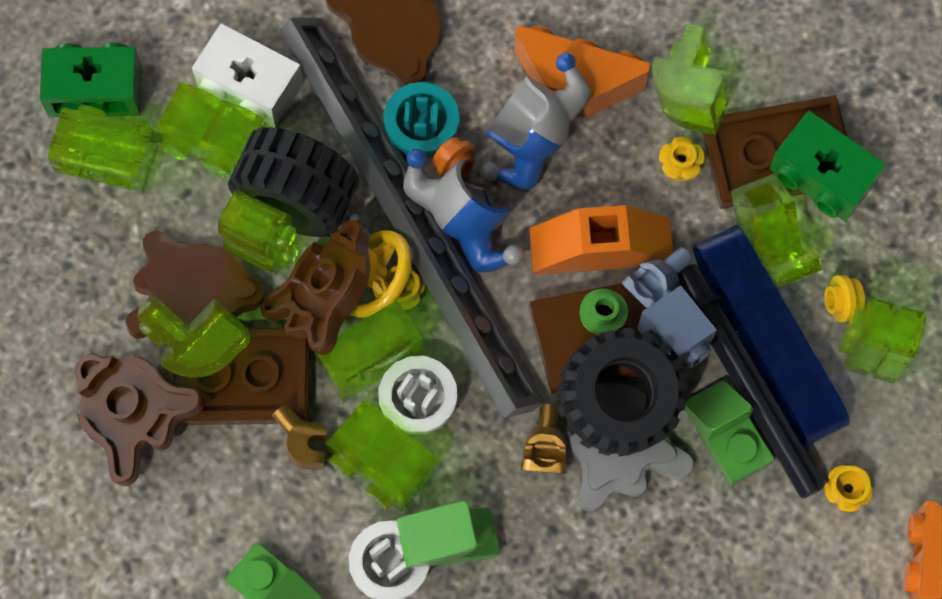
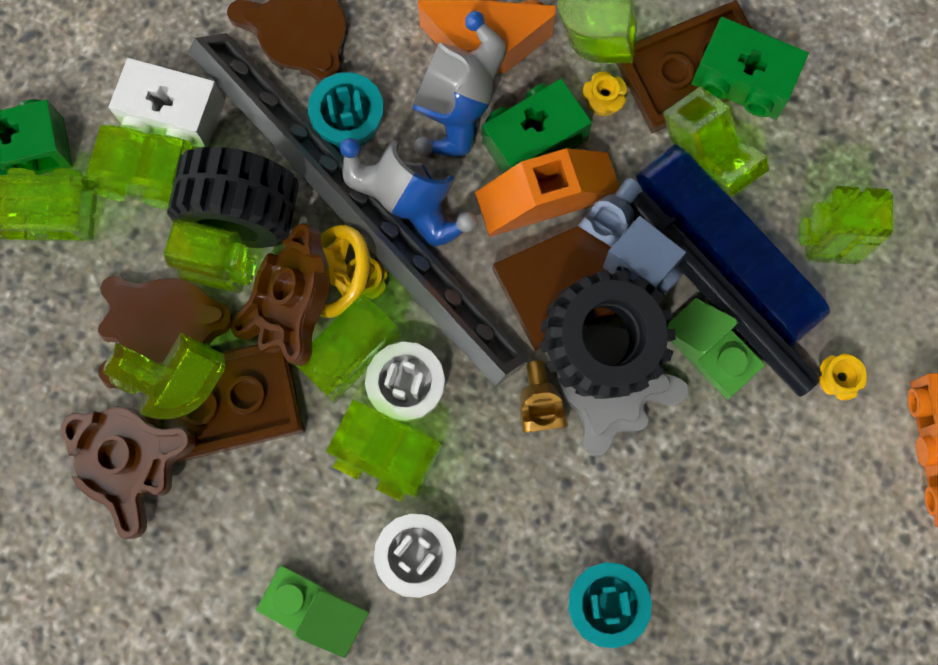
camera: 10 degrees left, 5 degrees up
pearl gold piece [272,403,327,470] -> none
bright green slope [396,501,500,568] -> none
orange plate [432,137,476,178] -> none
bright green plate [579,289,628,335] -> none
yellow plate [824,275,865,323] -> none
none -> green brick [482,78,592,173]

